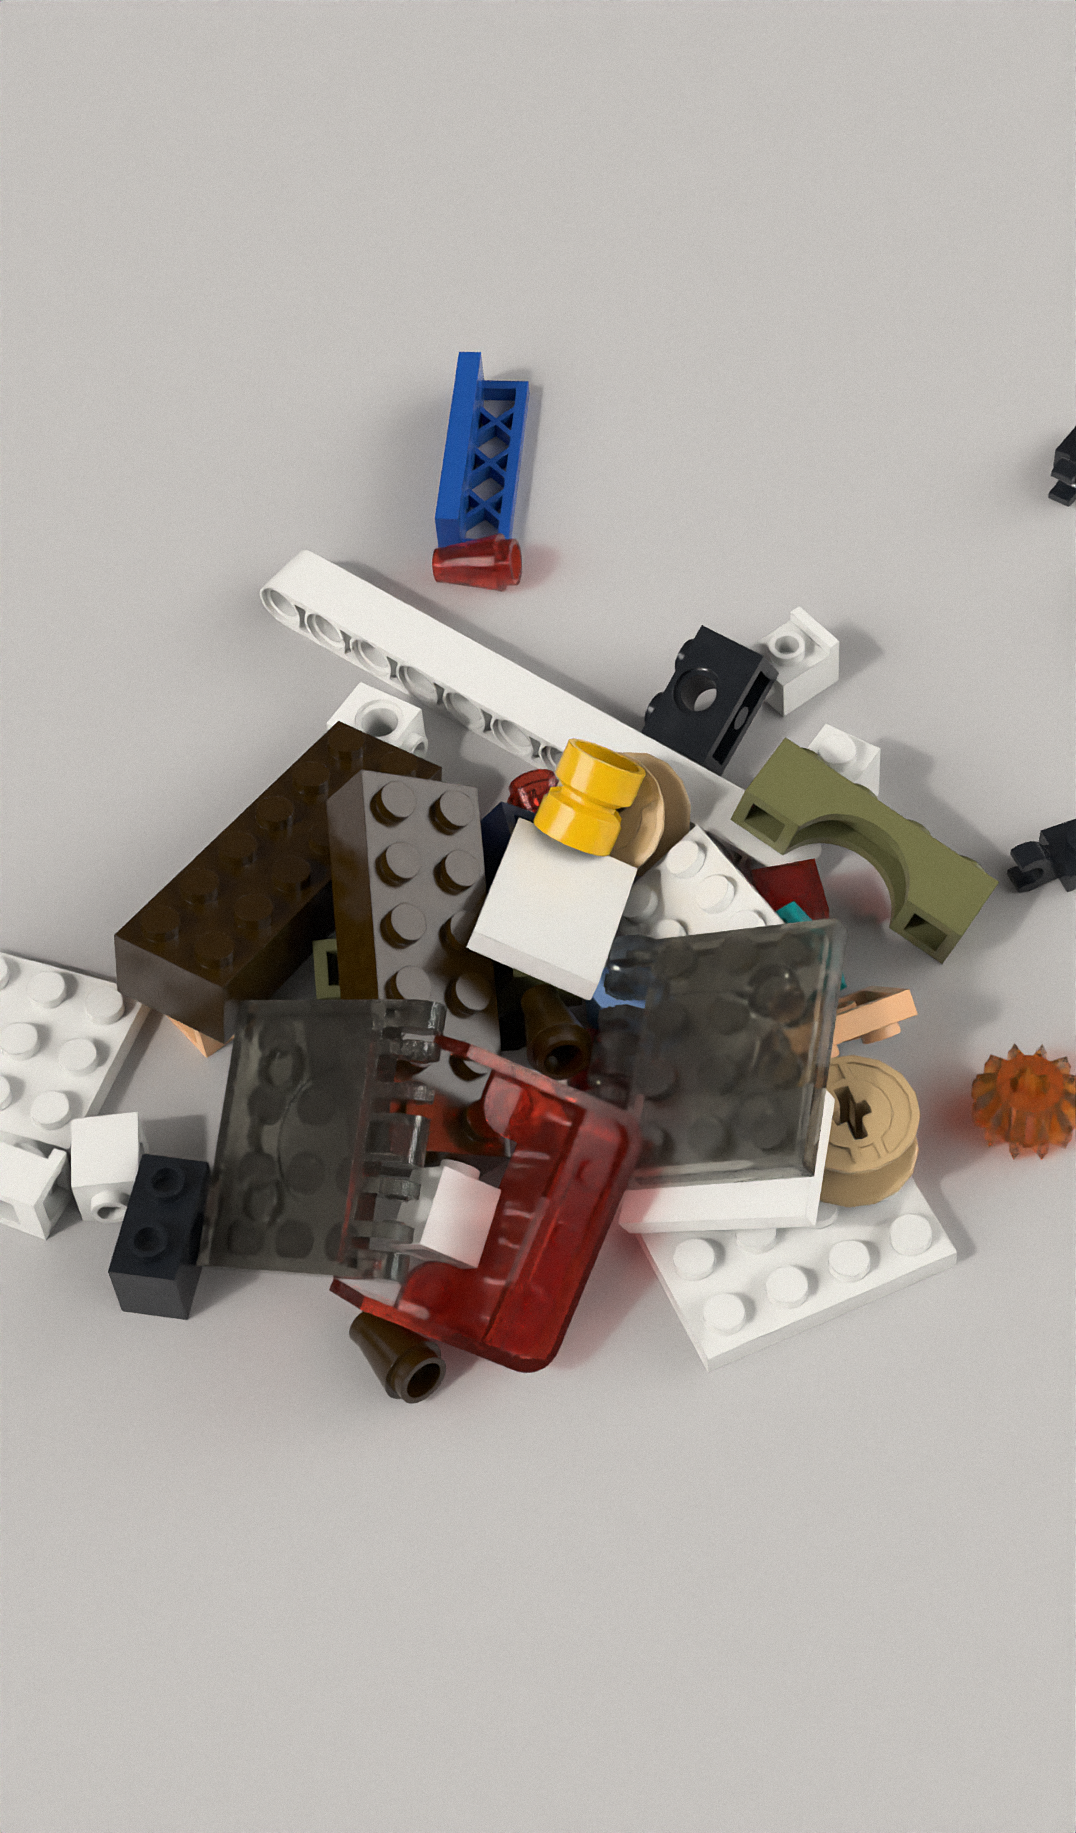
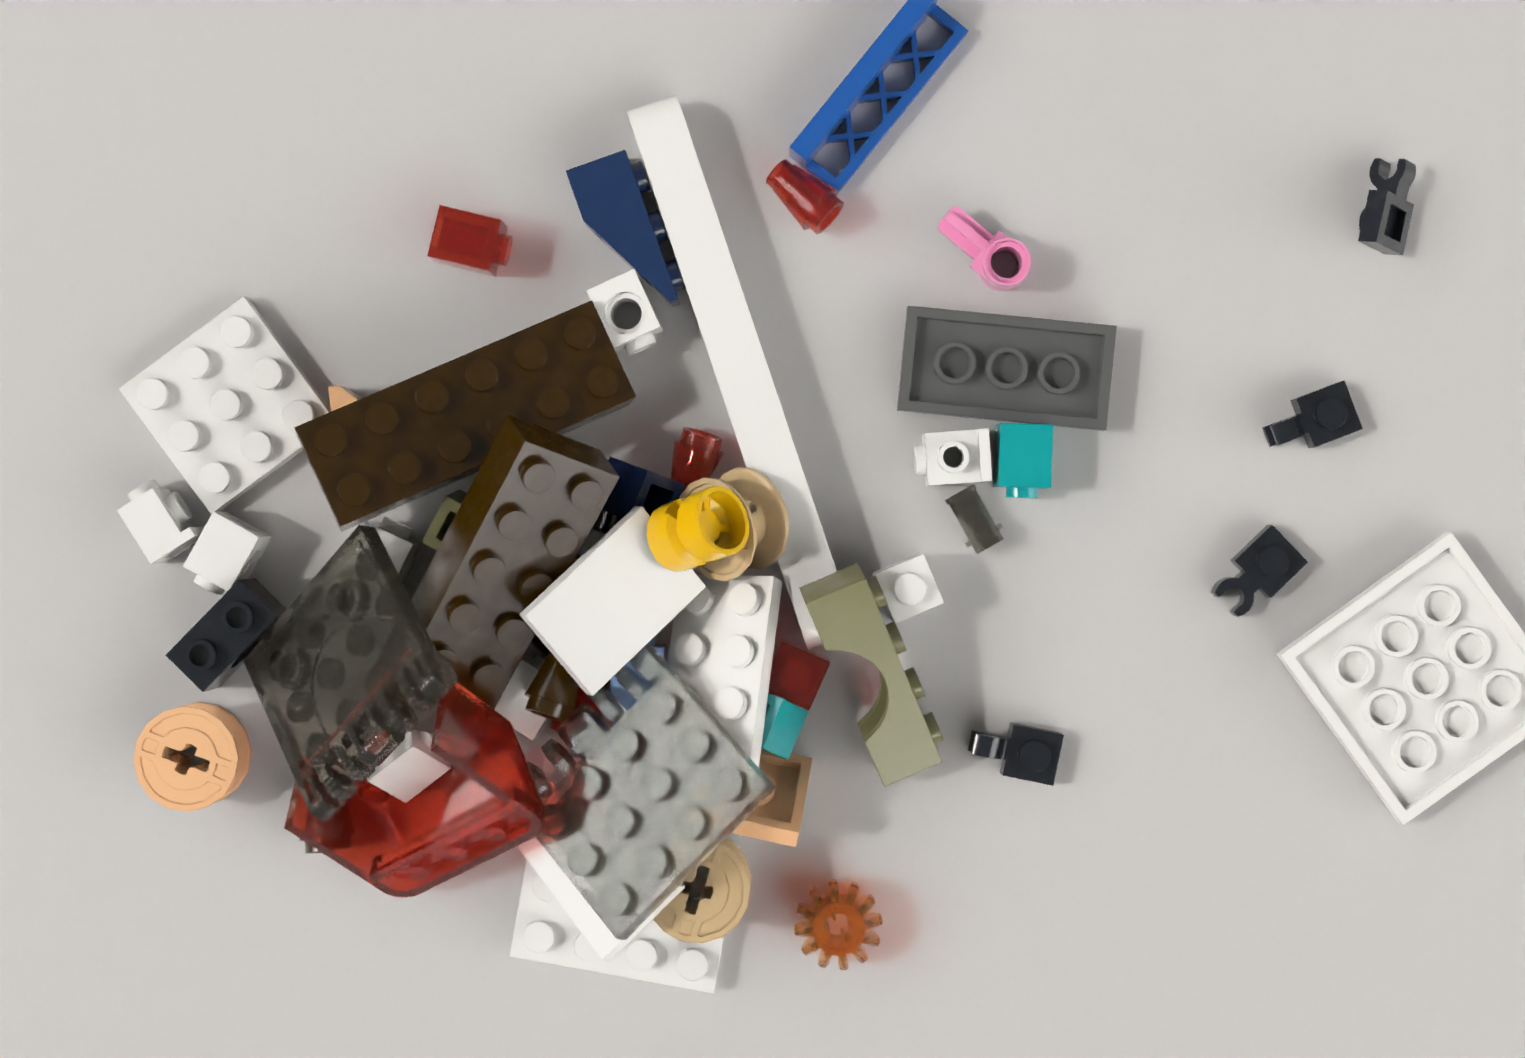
camera: 25 degrees right, 35 degrees up
black brick [641,625,779,777] -> none
none -> light nougat piece [133,702,252,812]
none -> clear red brick [427,205,513,277]
none -> dark blue slope [566,150,685,307]
none -> dark grey plate [897,306,1117,431]
none -> bright pink axle [938,206,1031,291]
none -> clear smoke pin [945,484,1004,554]
none -> teal brick [993,423,1054,499]
none -> black plate [1358,158,1416,255]

